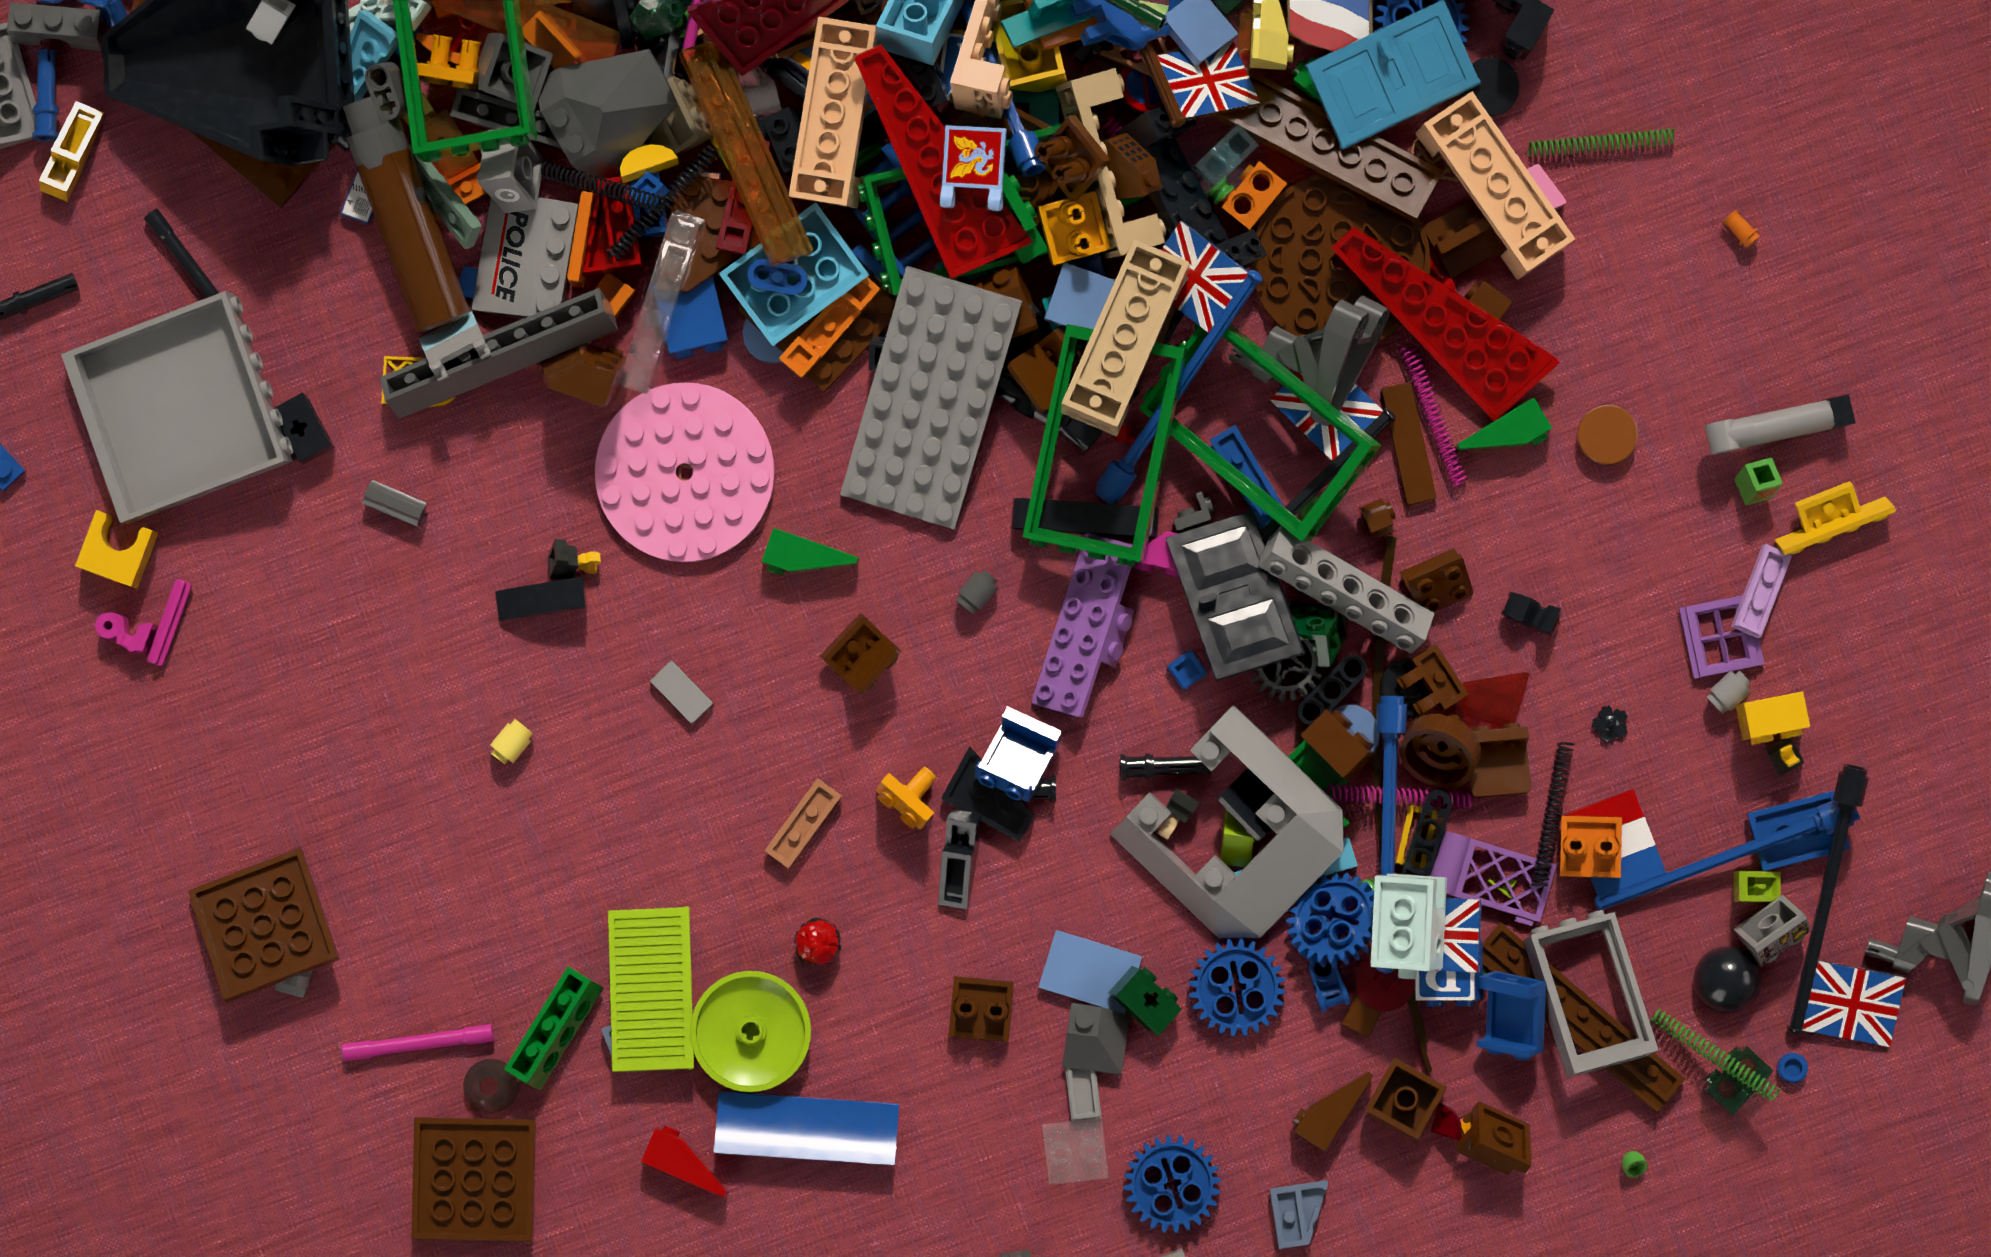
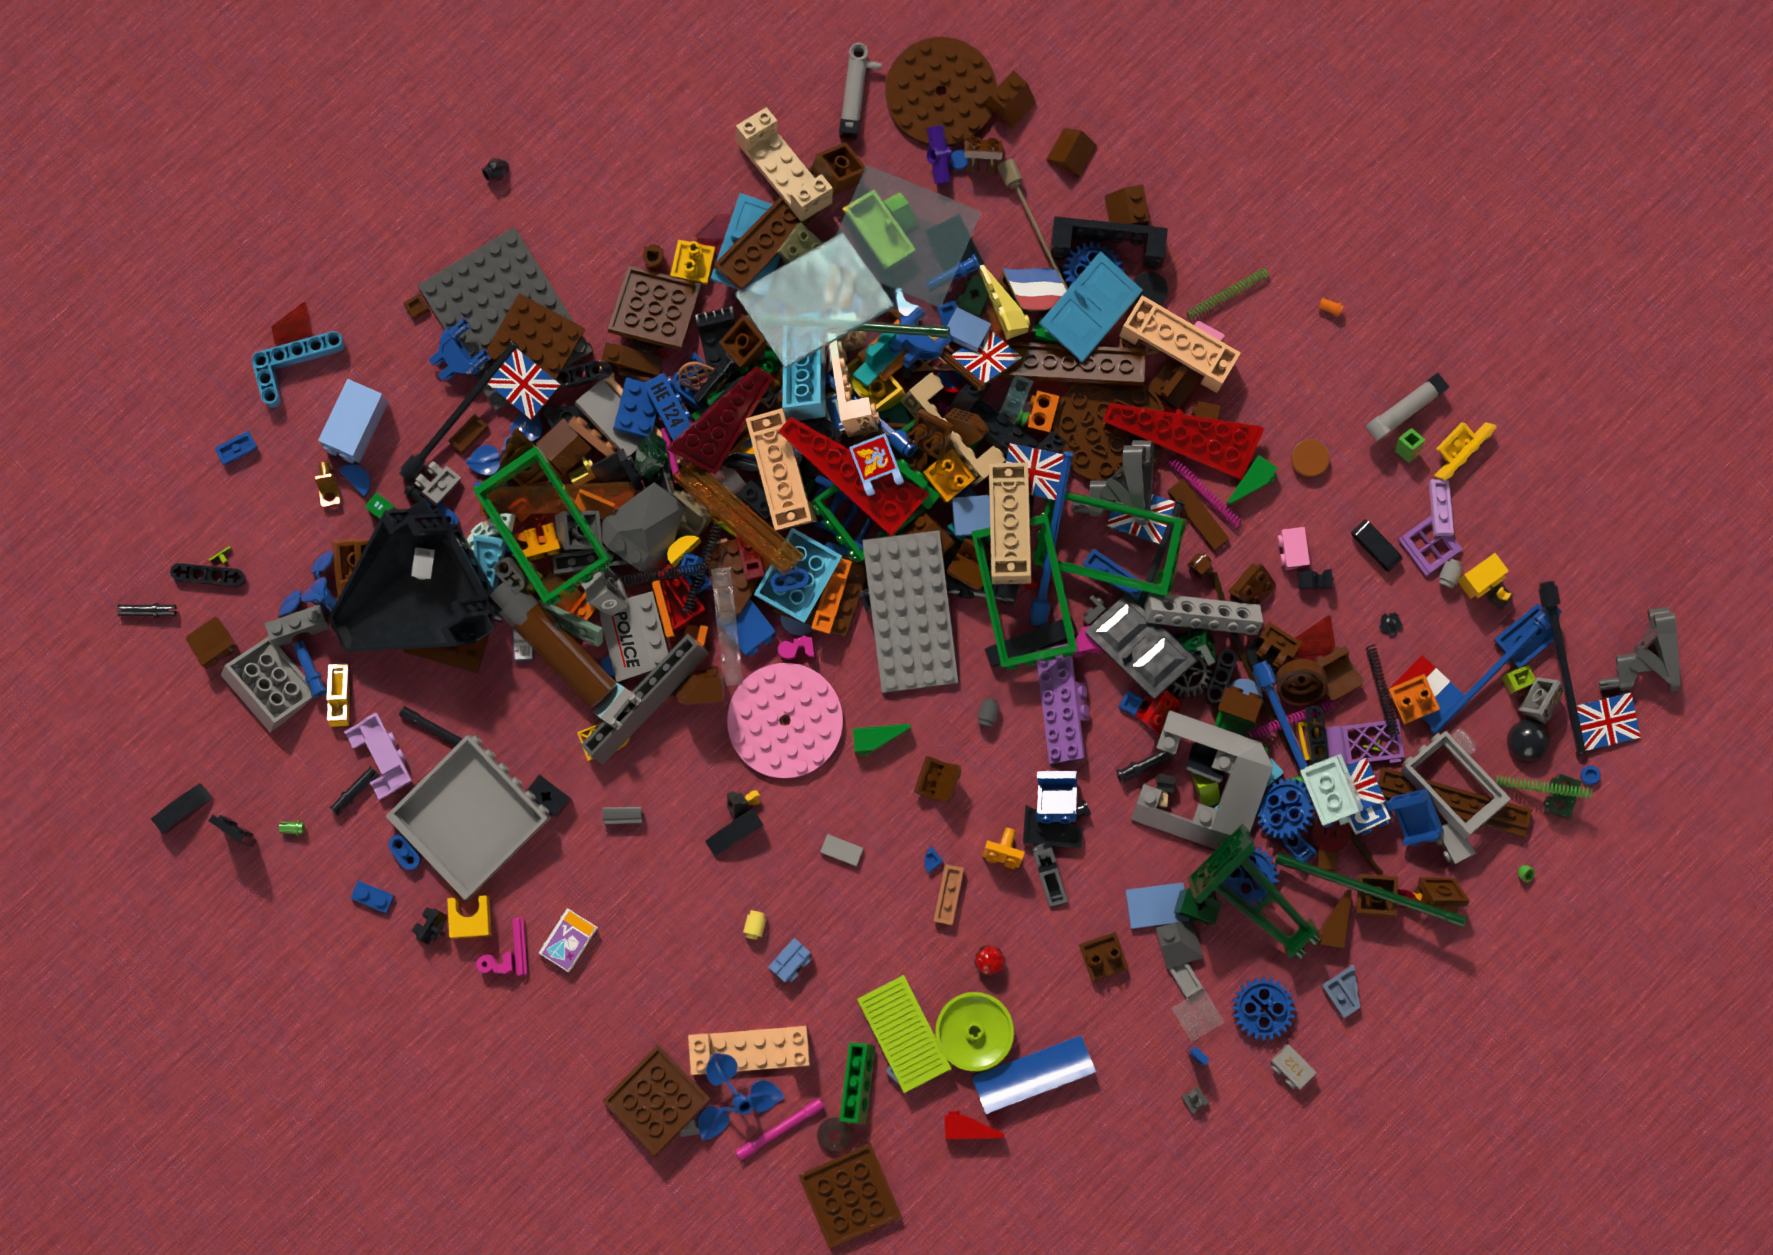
camera: 25 degrees left, 5 degrees down
none -> lavender bracket [344,712,413,800]
none -> blue plate [388,835,421,870]
none -> black hips [412,907,447,945]
none -> piece [539,908,598,972]
none -> light nougat plate [688,1026,810,1075]
none -> blue plant [698,1053,784,1141]
none -> medium blue brick [768,938,812,983]
none -> dark pink leg [778,636,815,660]
none -> blue tile [924,846,944,874]
none -> red plate [1136,690,1182,736]
none -> blue tile [1187,1046,1210,1065]
none -> dark green piece [1188,823,1321,959]
none -> dark green piece [1275,852,1467,928]
none -> bright pink brick [1277,527,1310,570]
none -> black beam [1351,519,1403,572]
none -> light grey brick [1436,823,1475,865]
none -> clear brick [1451,727,1477,755]

